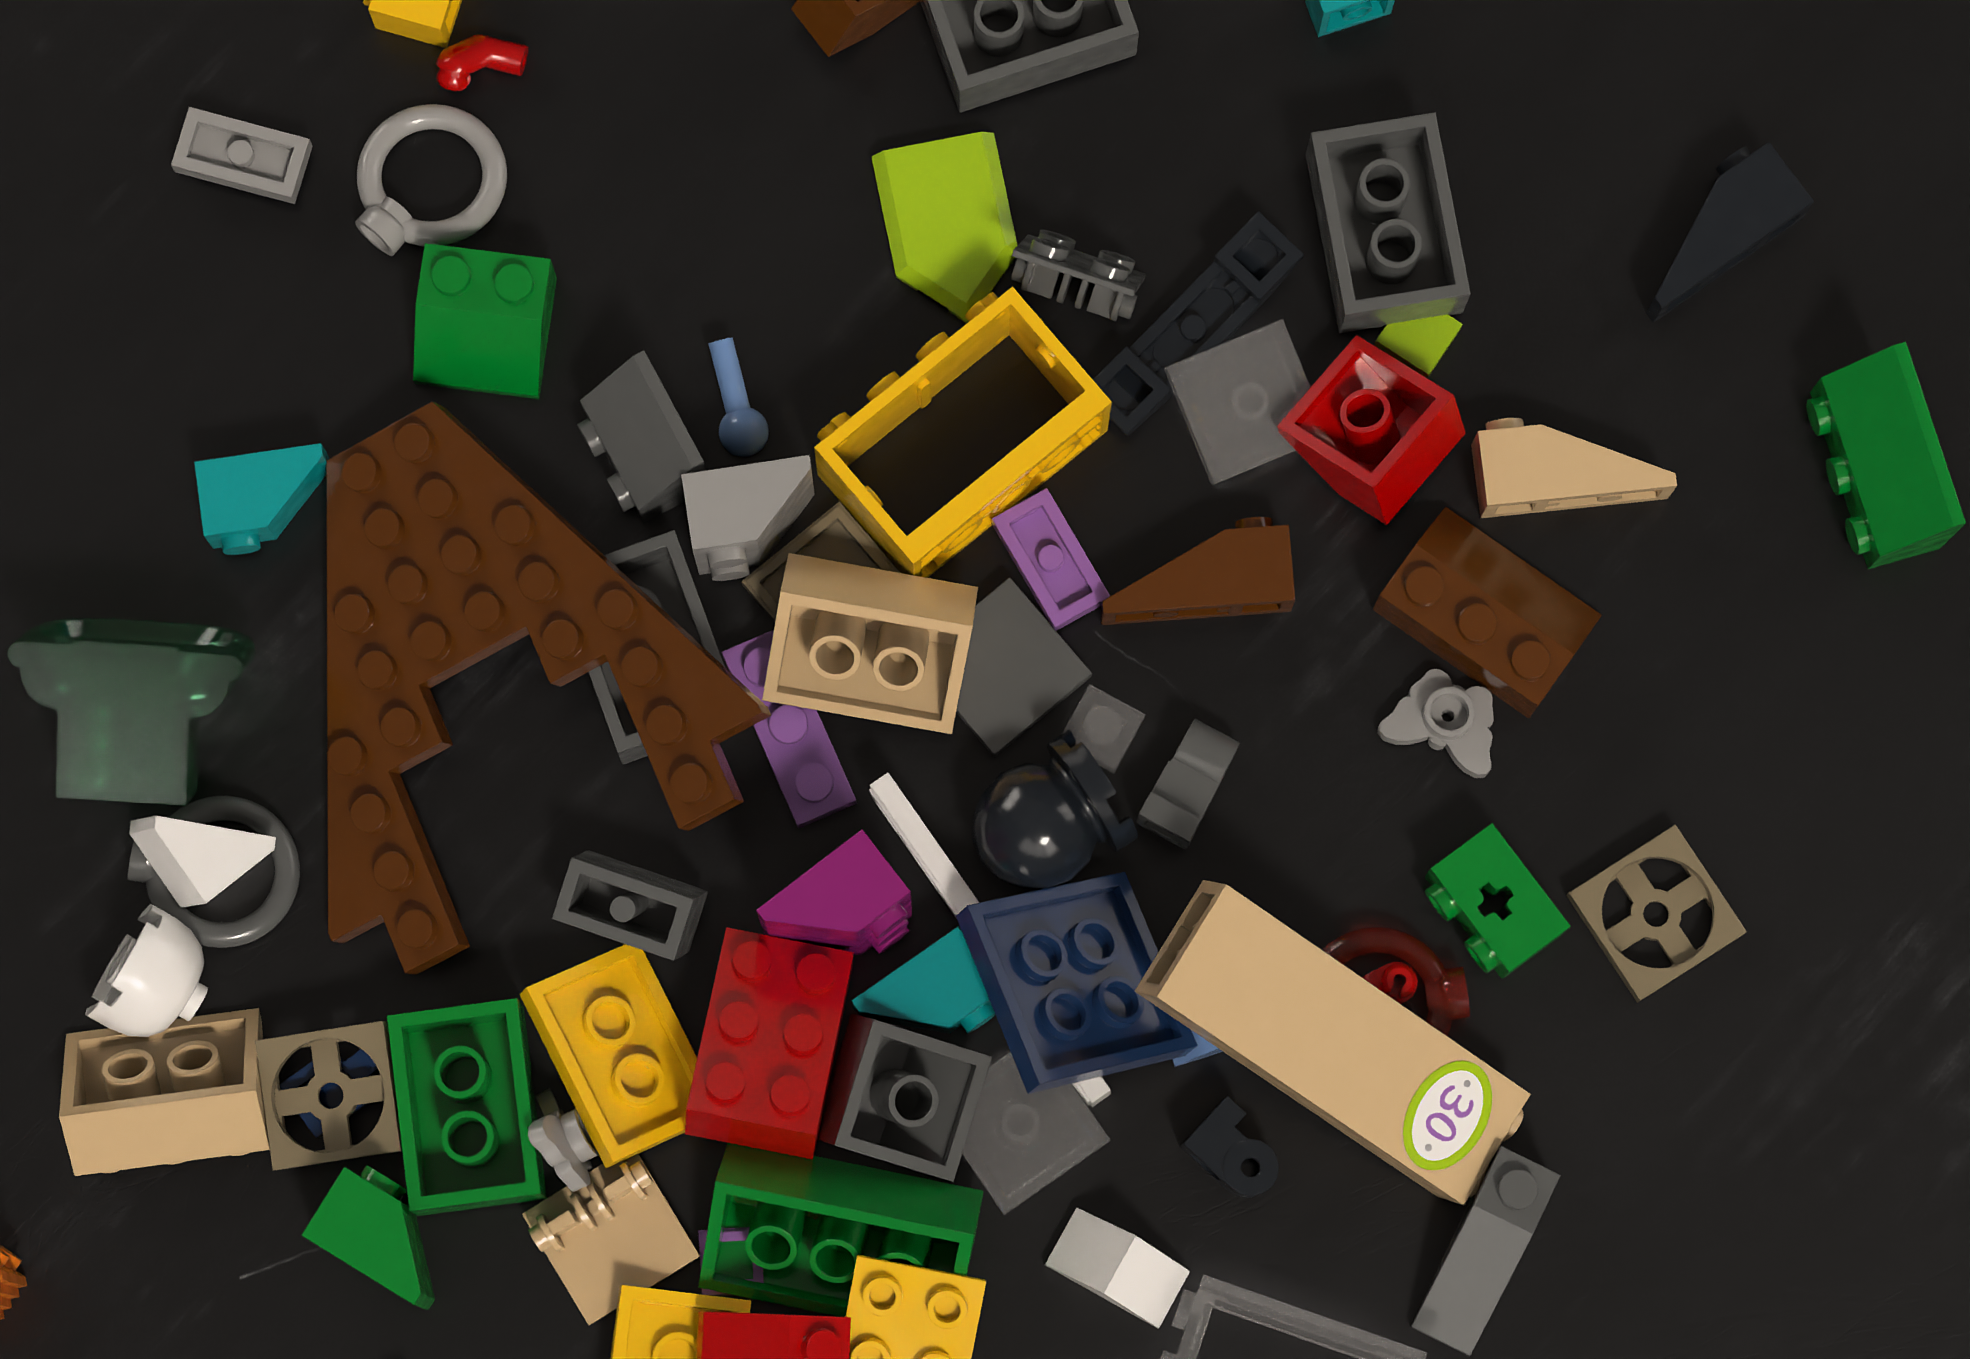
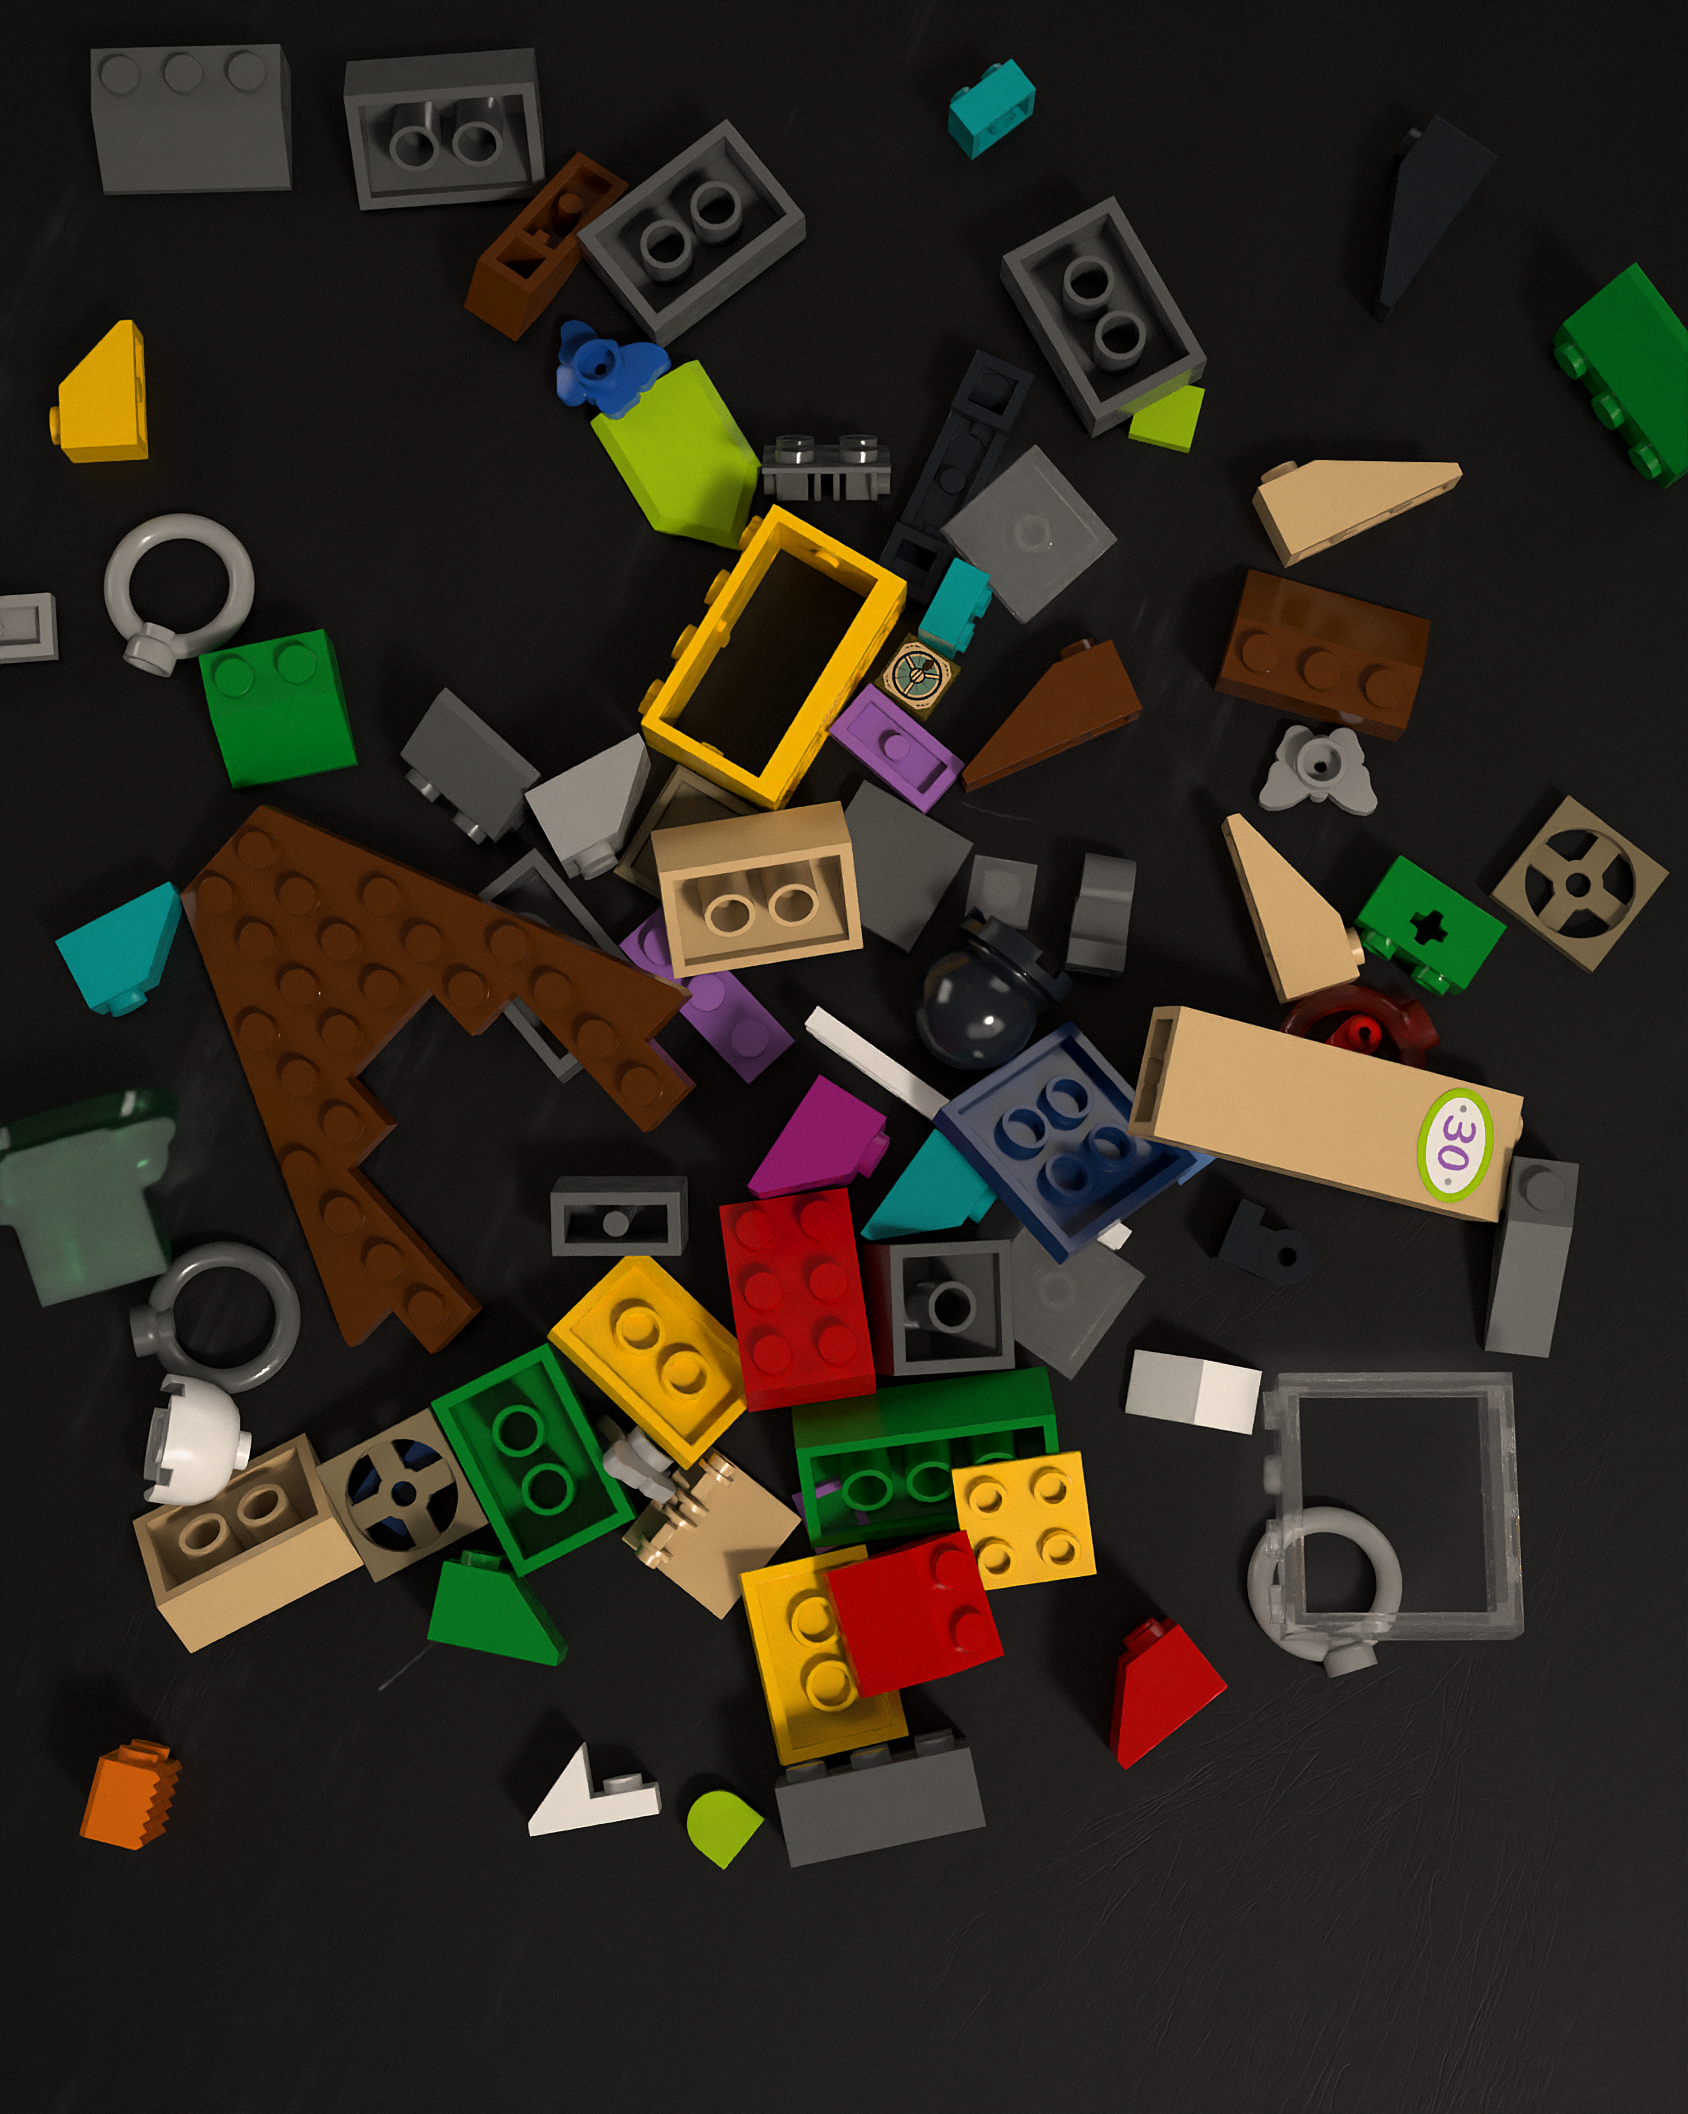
camera: 15 degrees left, 5 degrees up
white slope [129,816,276,908] -> none
red arm [436,34,528,91] -> none
medium blue bar [708,337,769,457] -> none
red slope [1277,335,1466,525] -> none
none -> blue animal [556,320,671,420]
none -> tile [873,632,961,723]
none -> teal piece [918,557,994,660]
none -> tan slope [1221,813,1365,1005]

